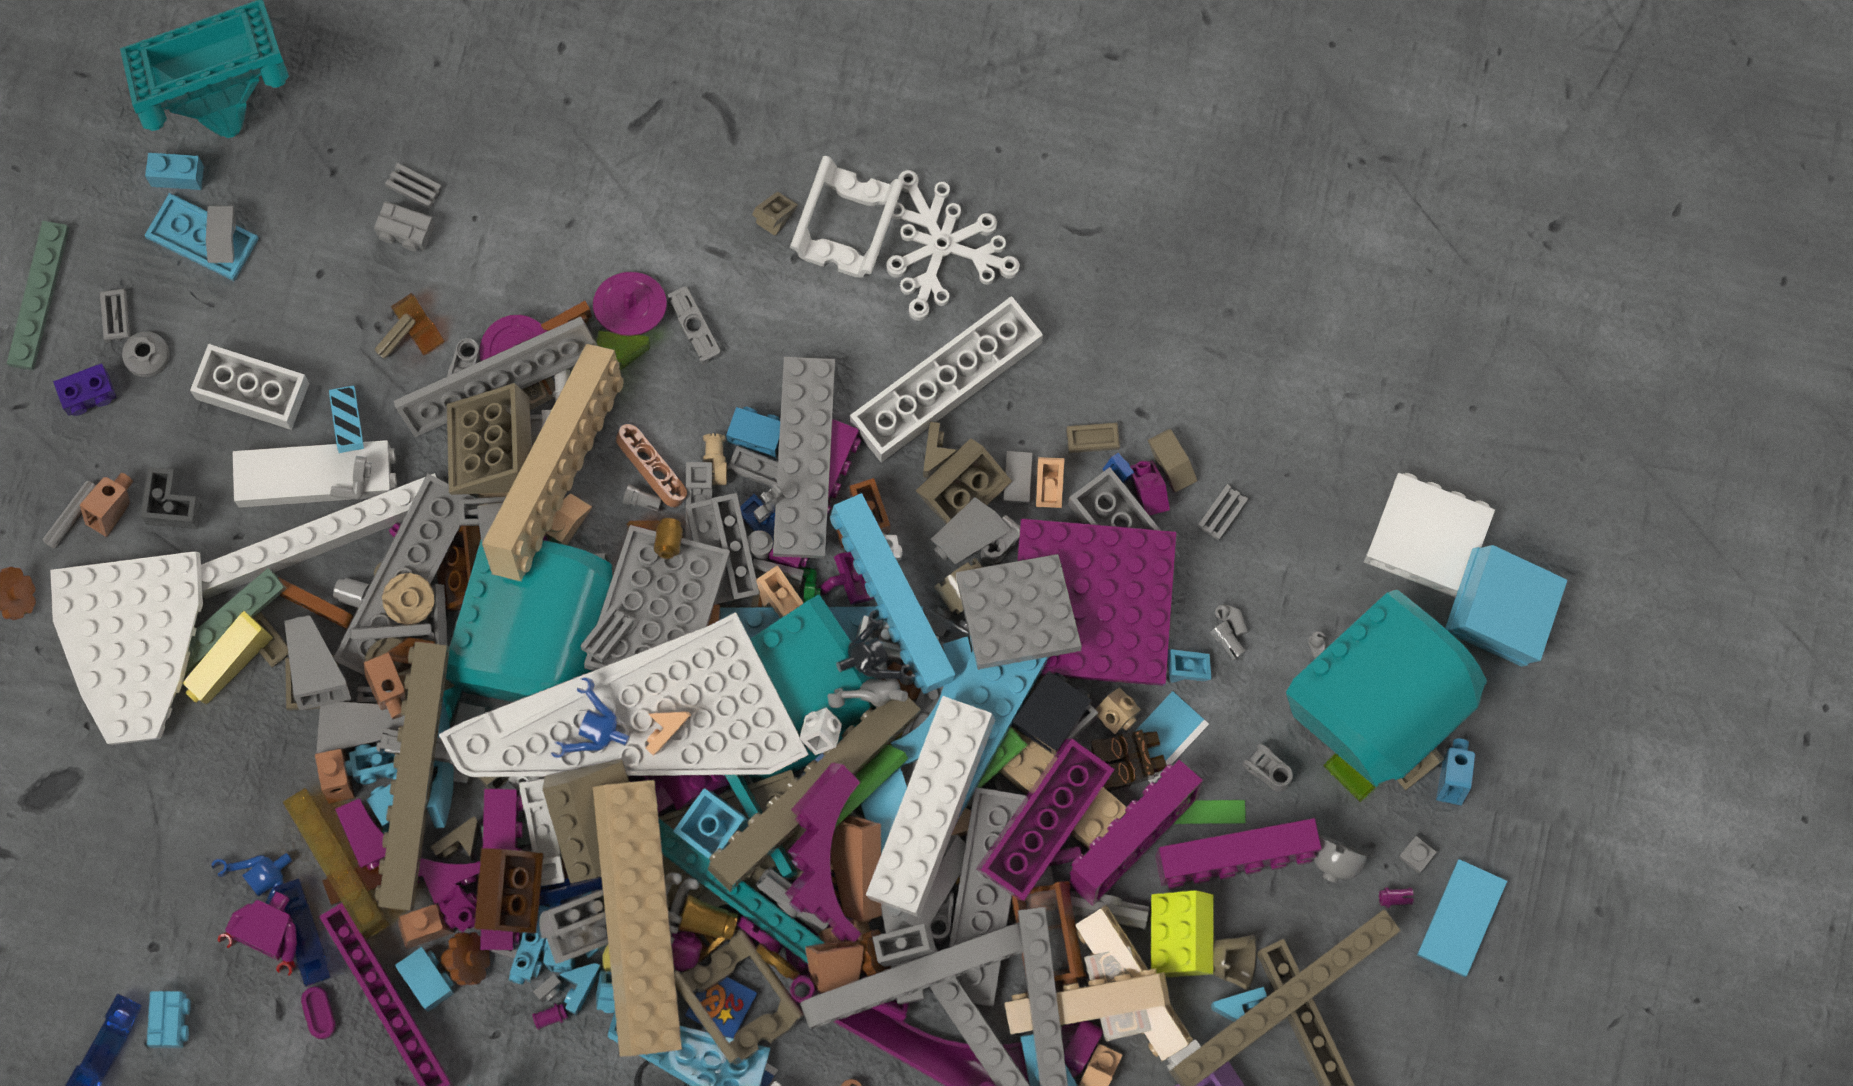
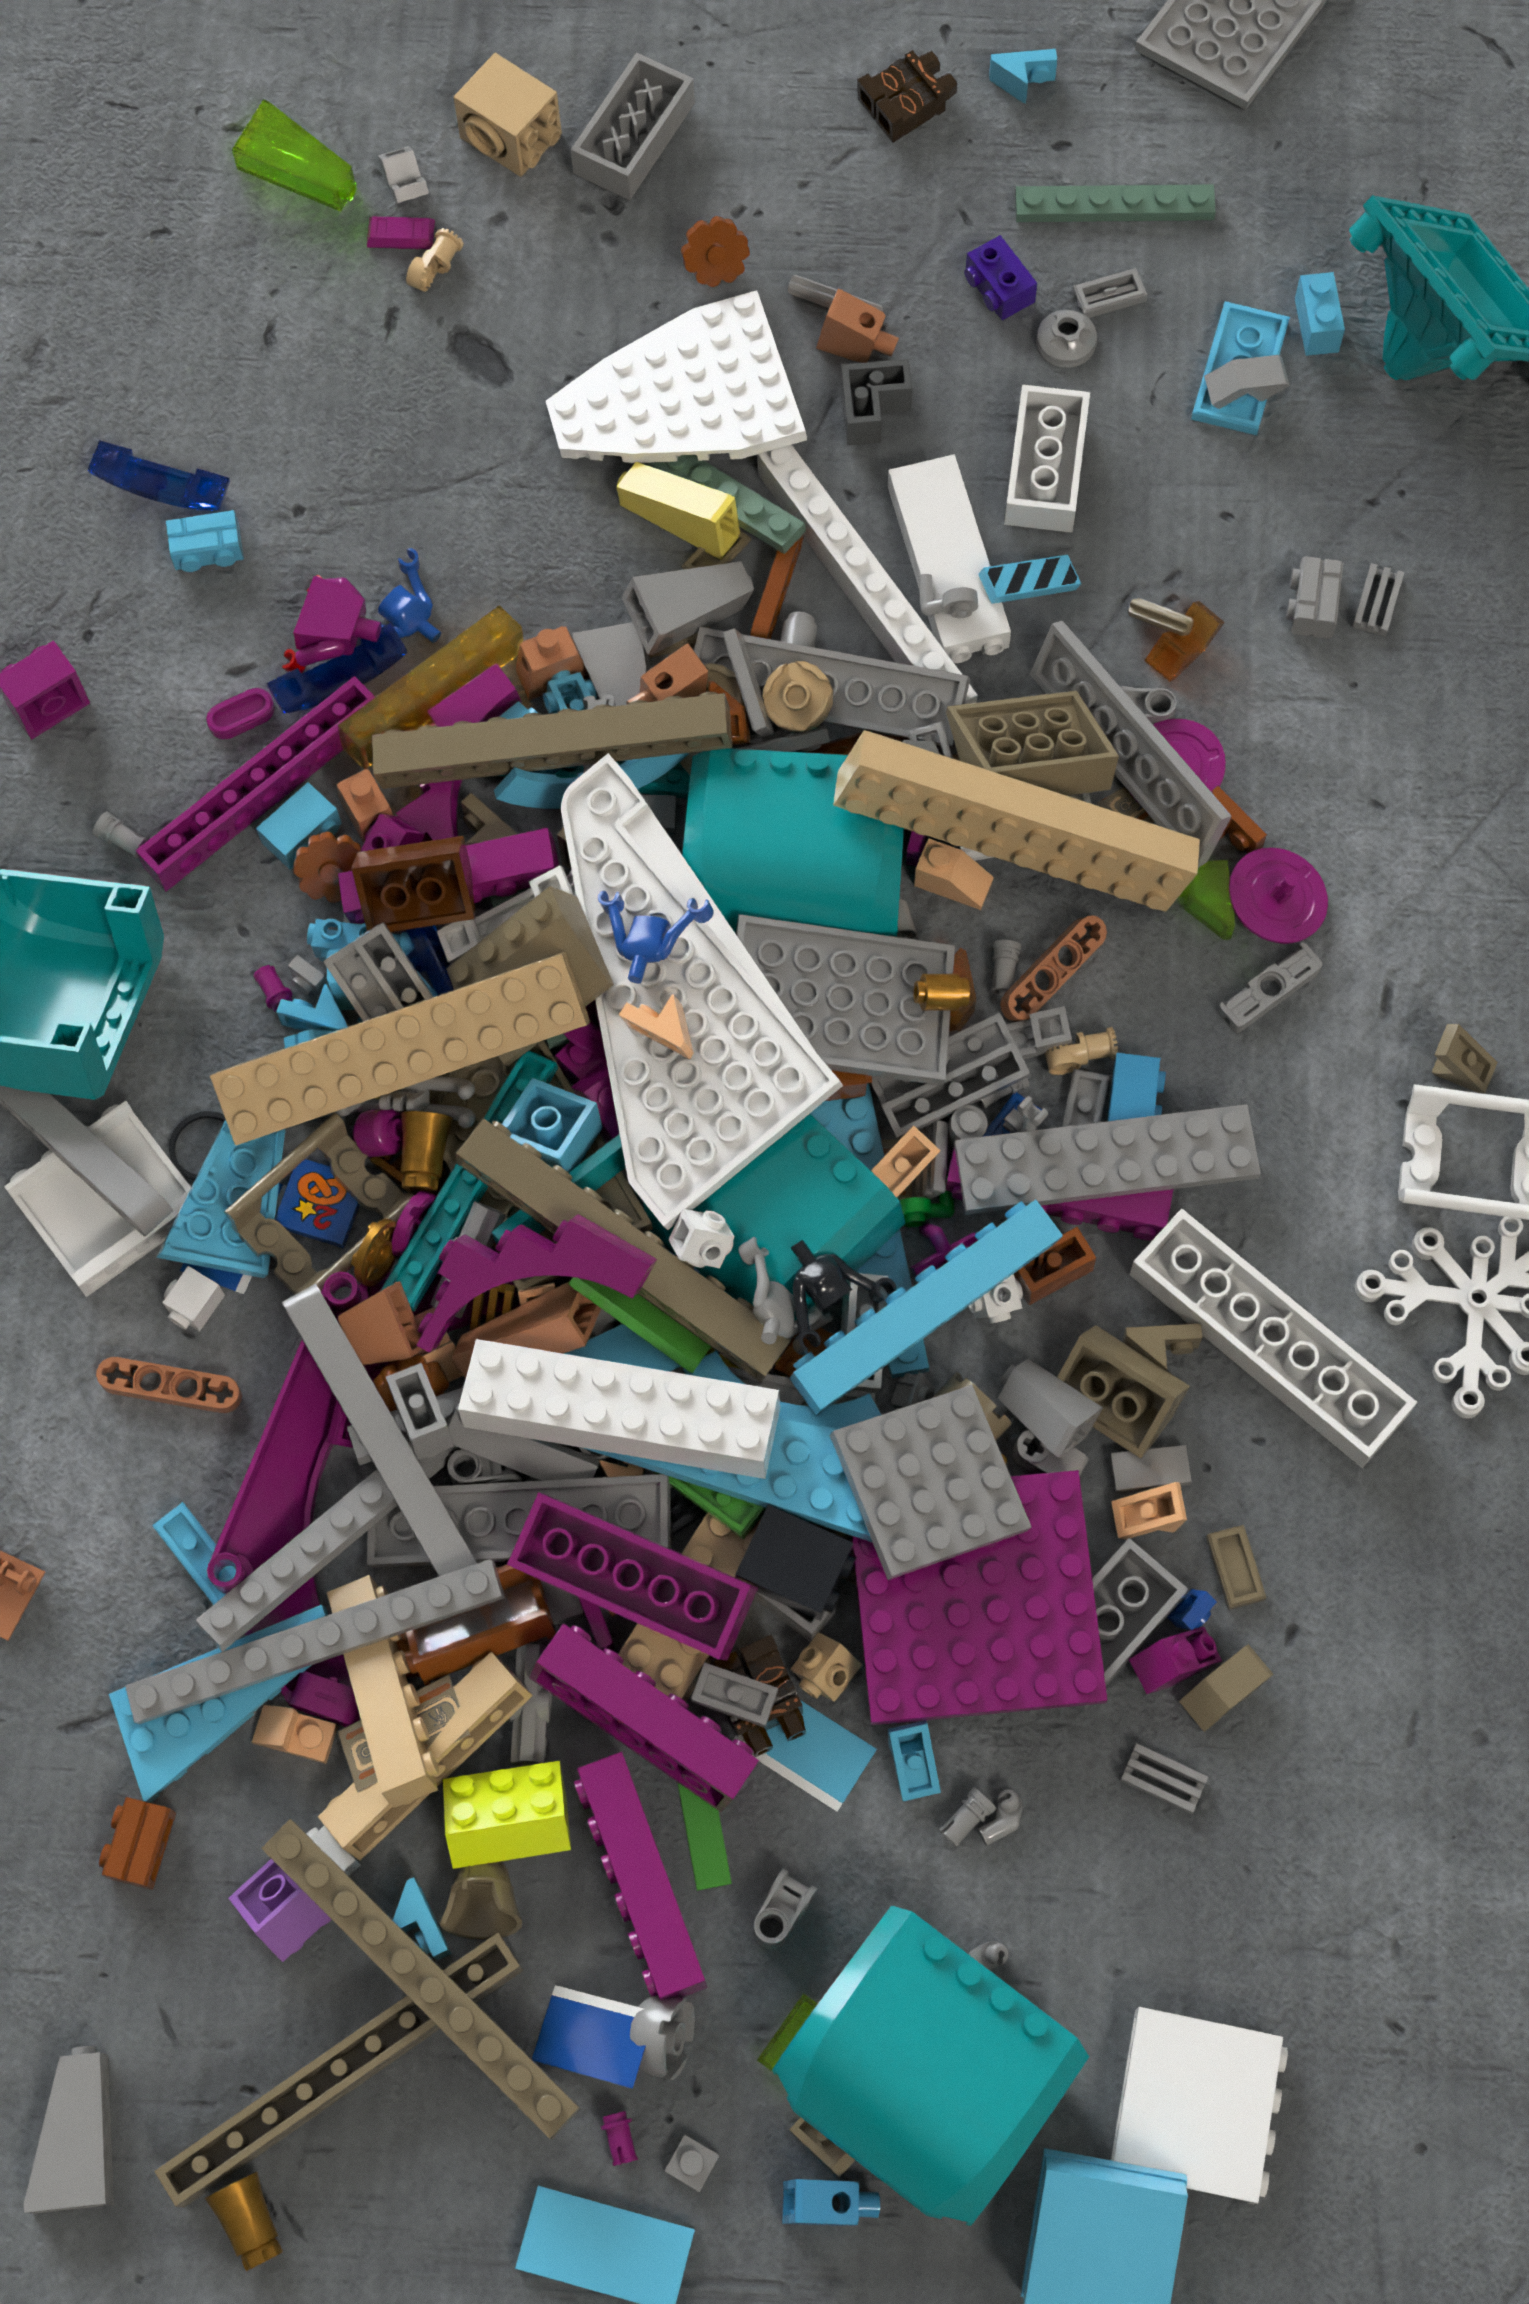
camera: 85 degrees right, 5 degrees down
light grey tile [581,606,634,663] -> none
none -> blue sticker [532,1985,646,2089]
none -> light grey plate [691,1662,778,1728]

